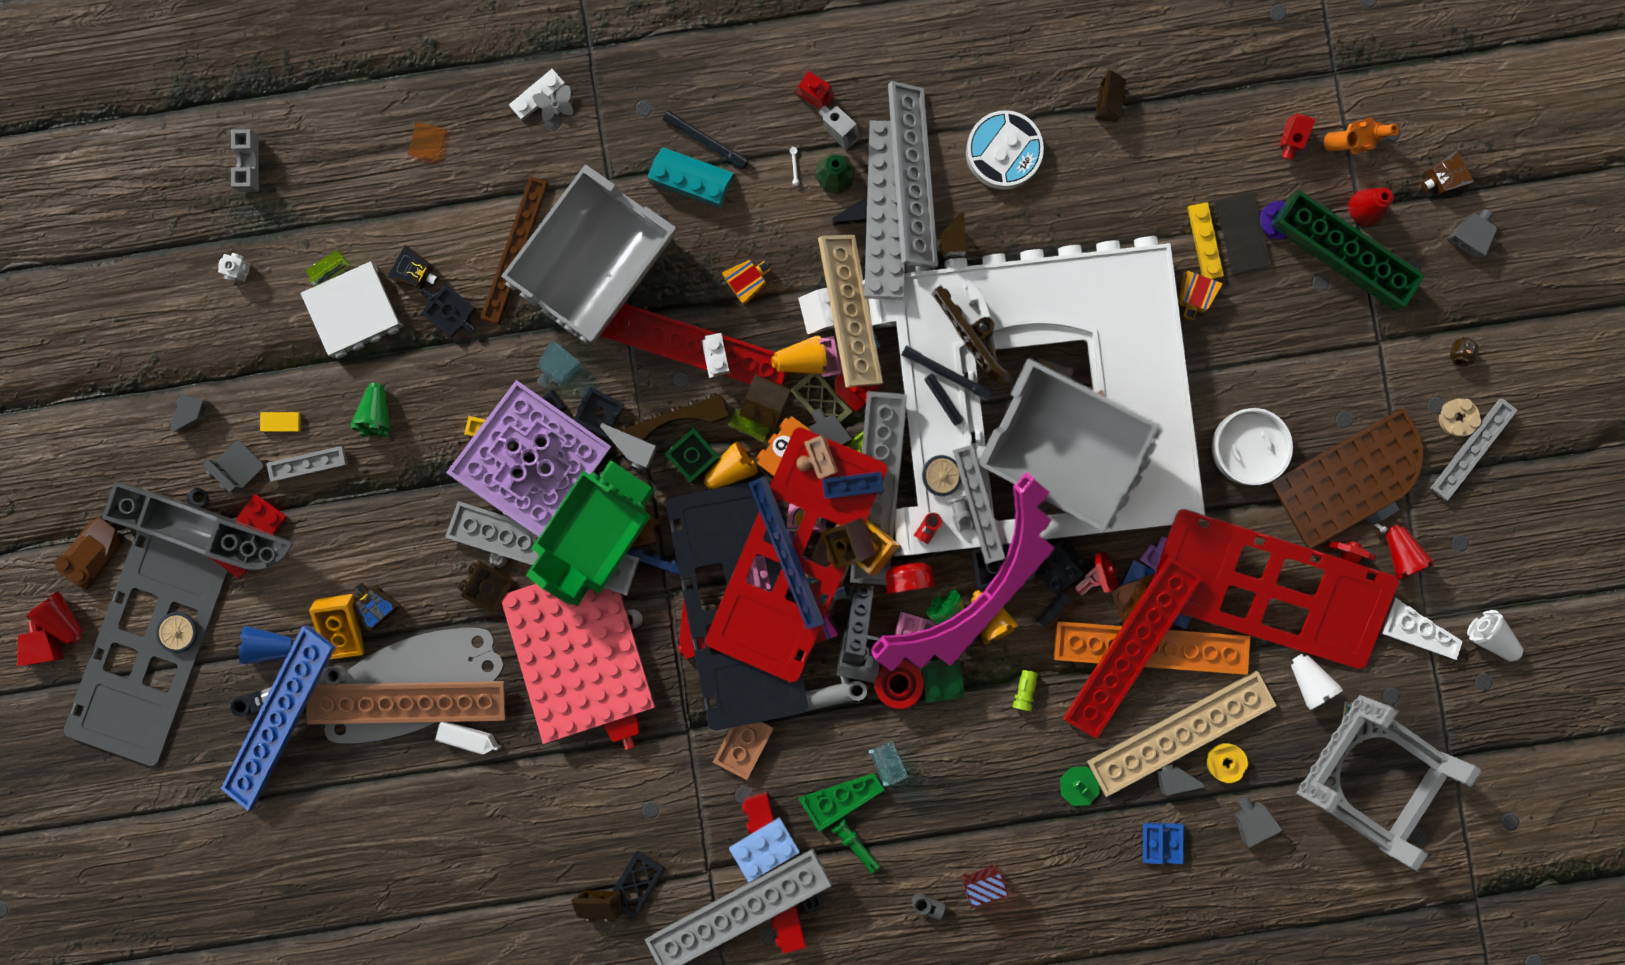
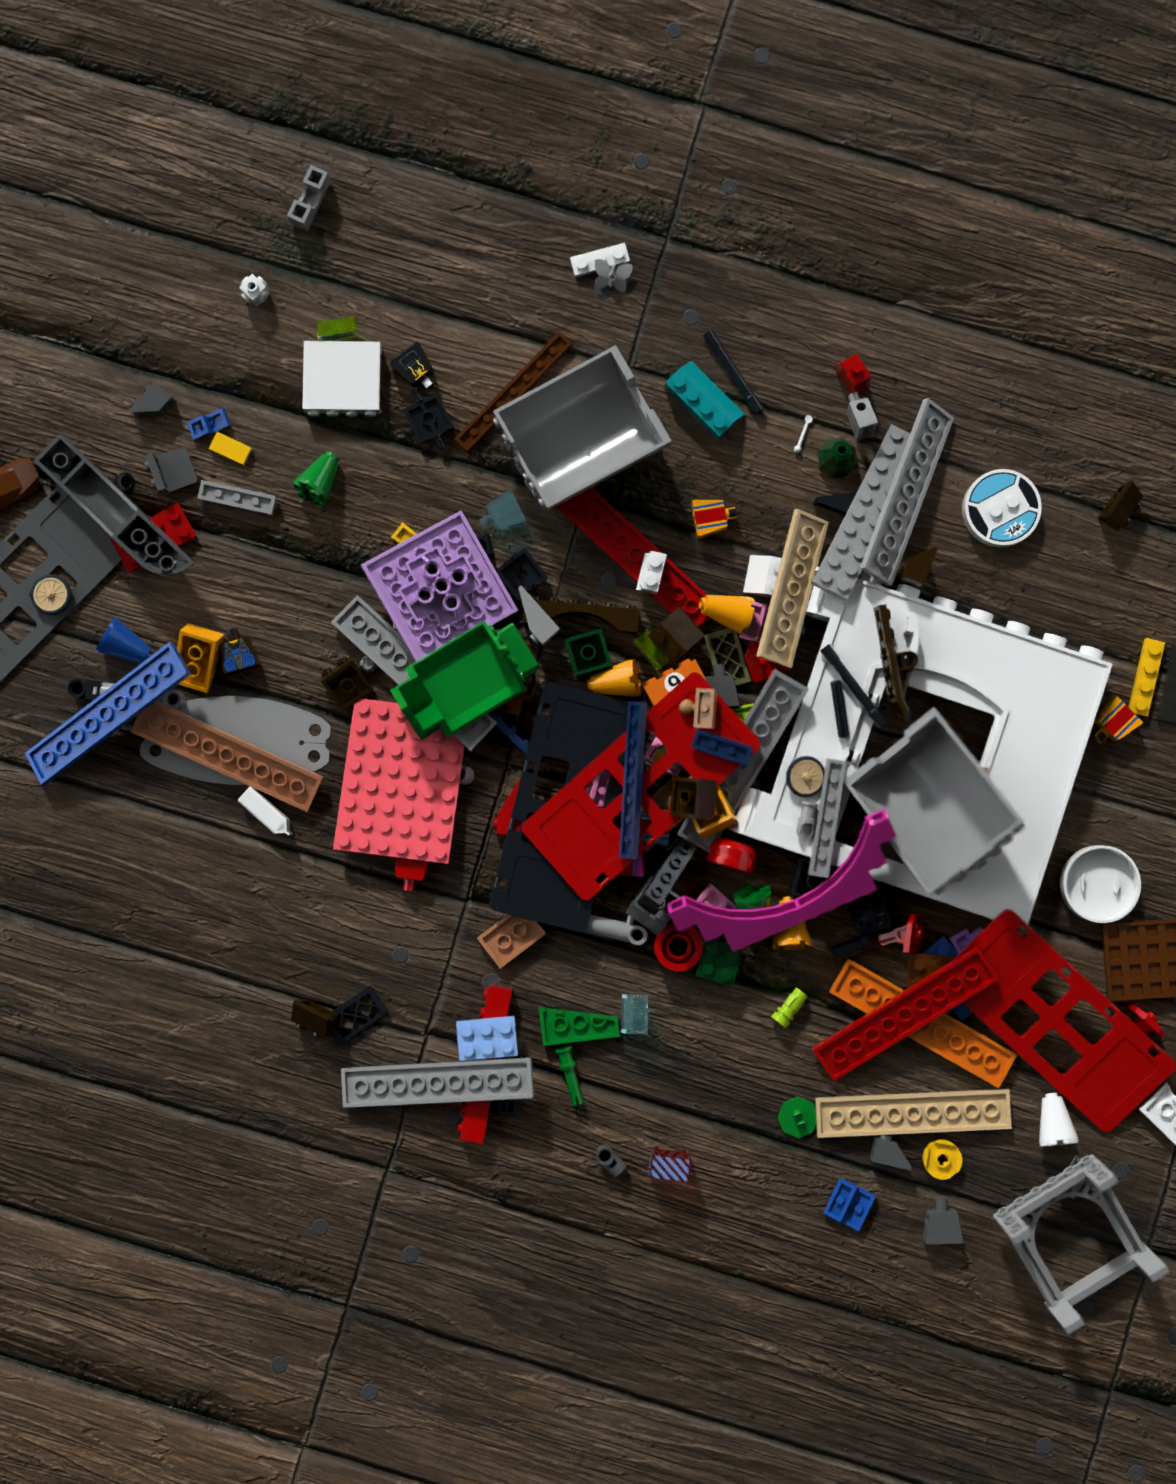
camera: 25 degrees right, 0 degrees up
clear orange piece [408,122,446,162] -> none
red piece [913,512,942,545] -> none
none -> blue slope [187,408,232,440]

